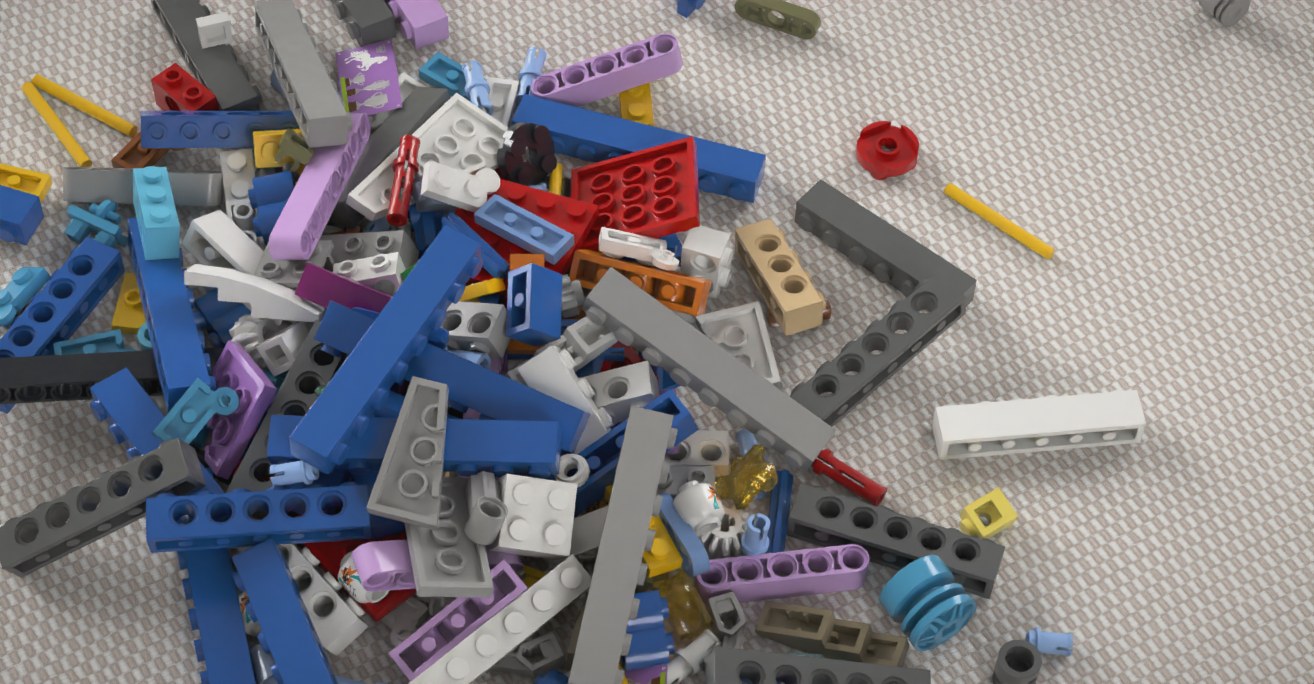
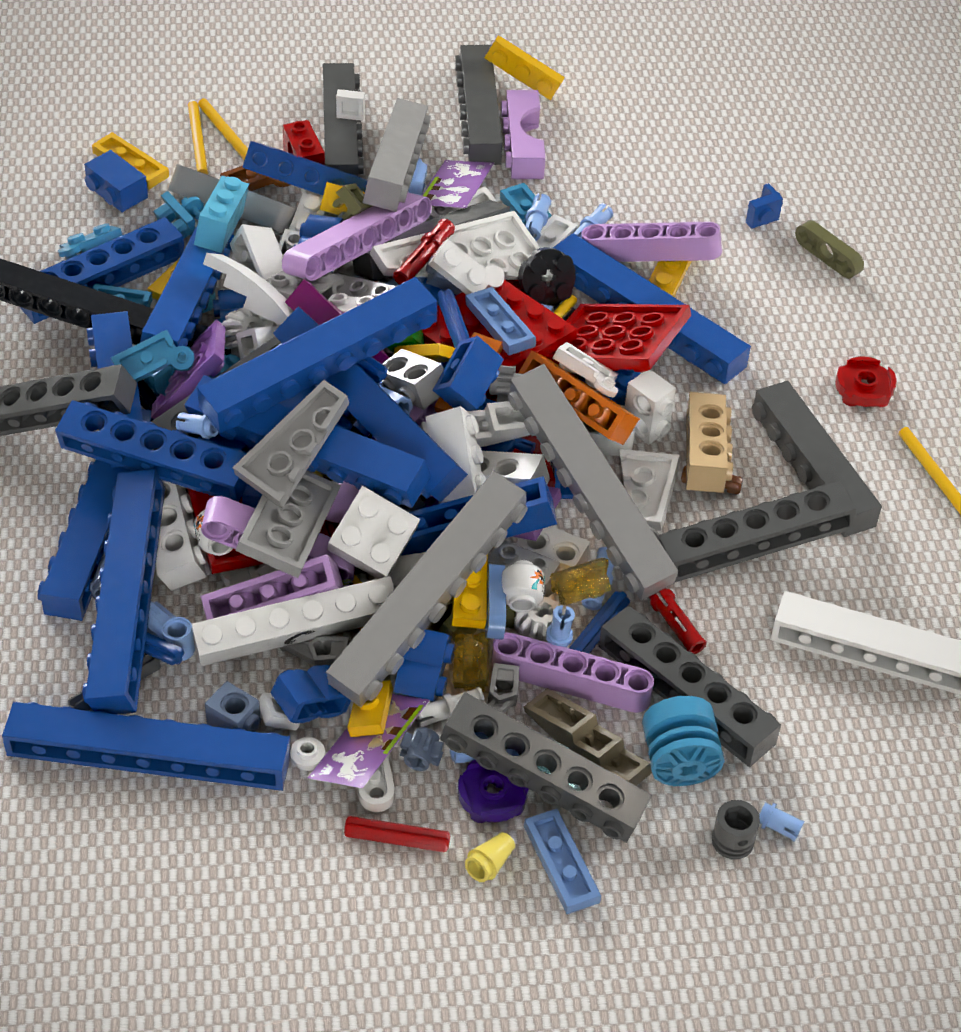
camera: 25 degrees right, 5 degrees down
light grey piece [464,471,508,545] -> none
white plate [554,454,590,488] -> none
light yellow brick [959,487,1018,539] -> none

